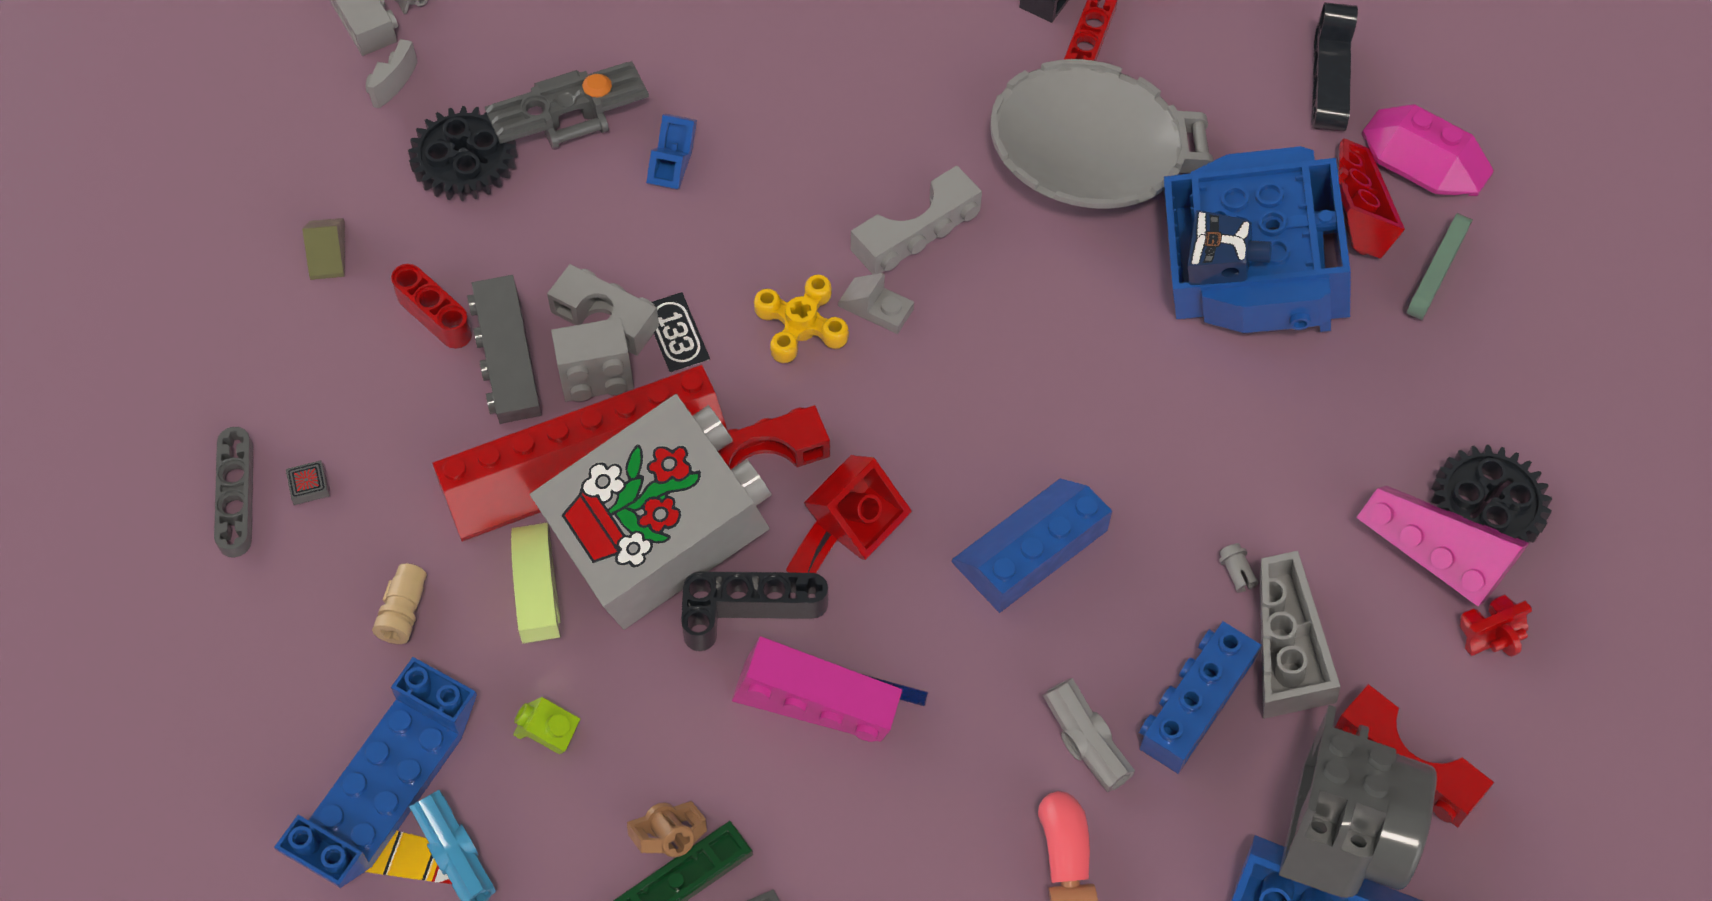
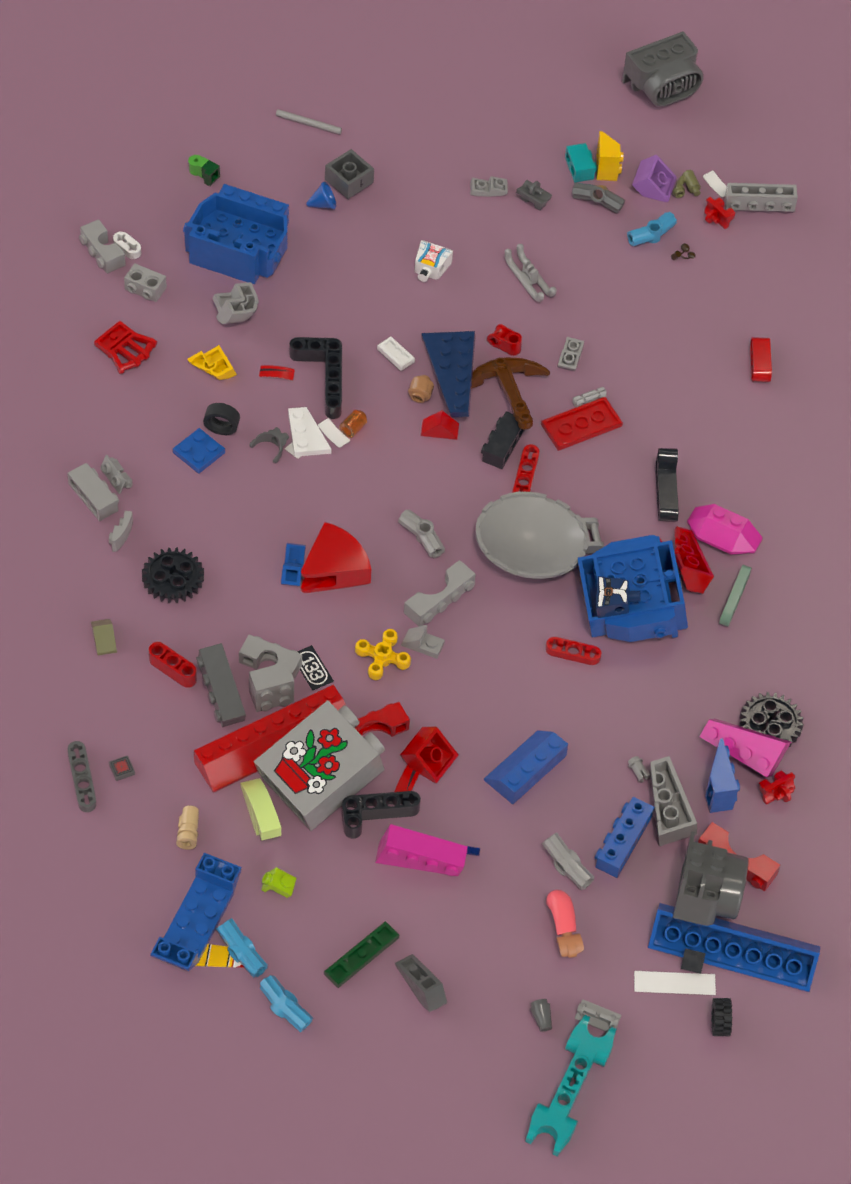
camera: 10 degrees left, 5 degrees down
dark grey piece [485,61,649,149] -> none
medium nougat piece [627,801,707,858] -> none
none -> red piece [301,522,372,593]
none -> light grey piece [398,509,445,558]
none -> red beam [546,637,602,665]
none -> slope [705,738,740,813]

